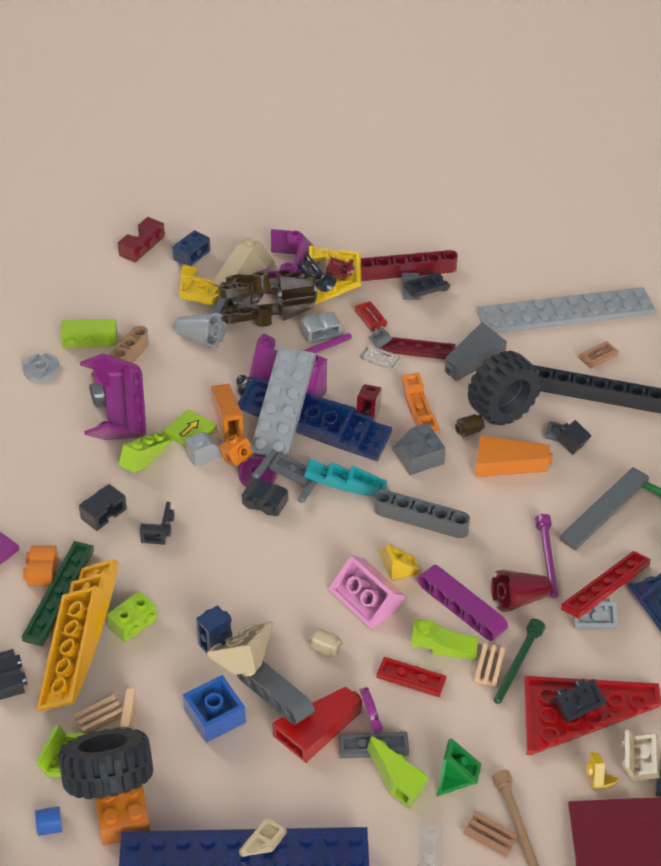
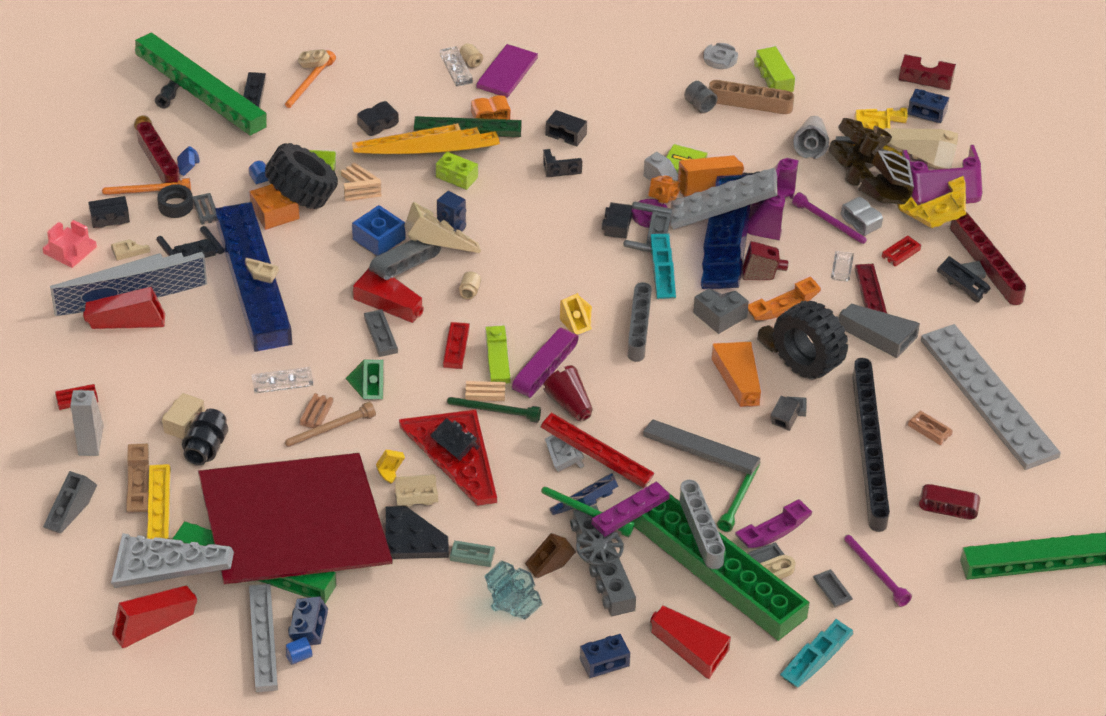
camera: 75 degrees right, 0 degrees up
magenta windscreen [80,353,146,440] -> none
lime slope [118,432,172,473] -> none
black piece [297,254,337,292] -> none
dark red bracket [325,257,354,281] -> none
bright pink slope [328,555,406,628] -> none
magenta tile [359,687,383,733] -> none
lime slope [367,736,429,808] -> none
dark grey tile [369,328,392,349] -> none
magenta piece [535,514,558,598] -> none

